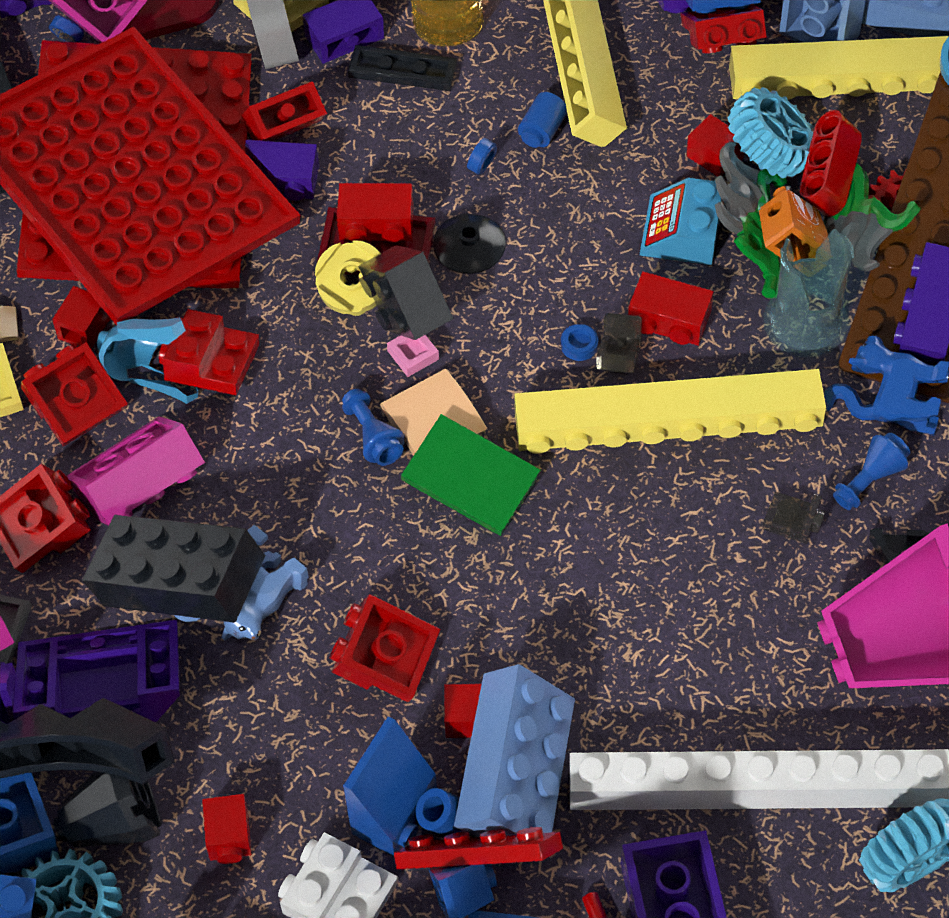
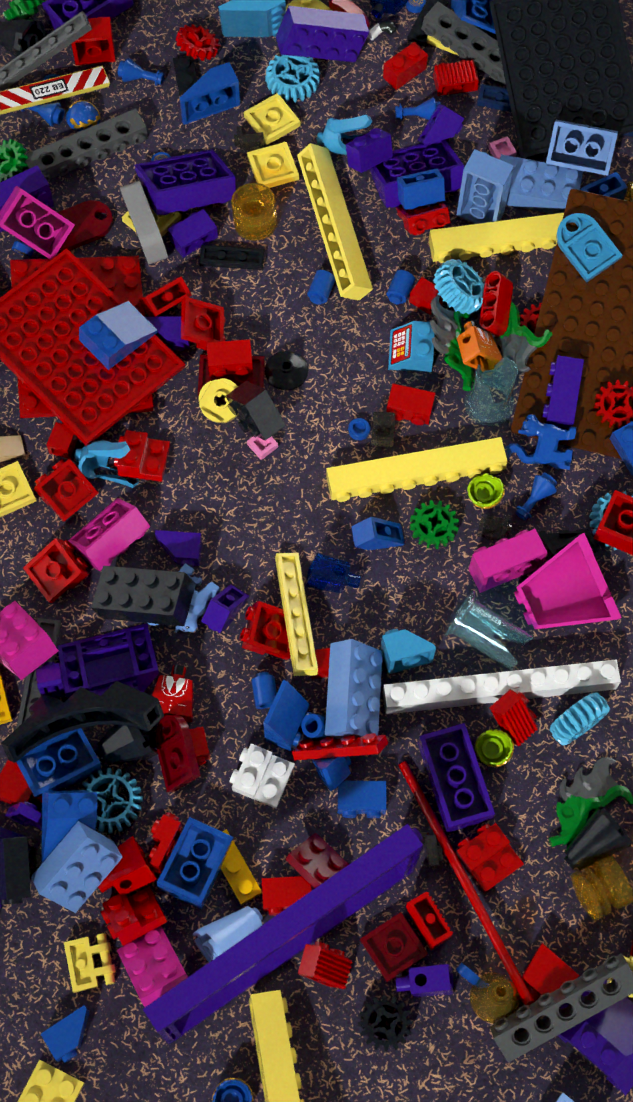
camera: 10 degrees left, 10 degrees up
blue piece [342,389,405,466] -> none
light nougat slope [380,369,487,456] -> none
green tile [401,414,541,536] -> none
blue tile [467,138,497,175] -> none
none -> blue slope [79,301,158,370]
none -> red torso [152,665,194,722]
none -> dark purple slope [155,530,202,568]
none -> dark red tile [155,715,201,792]
none -> red plate [181,296,226,350]
none -> dark purple slope [201,584,249,633]
none -> blue brick [251,672,277,709]
none -> light yellow tile [275,553,318,676]
none -> clear blue torso [305,553,361,593]
none -> blue slope [351,517,405,550]
none -> dark azure slope [380,629,436,675]
none -> blue brick [386,270,415,304]
none -> green gear [410,500,459,549]
none -> clear light blue piece [444,590,534,671]
none -> lime hair [467,473,505,509]
none -> dark pink brick [469,529,547,593]
none -> lime hair [475,729,514,767]
none -> red brick [490,689,538,746]

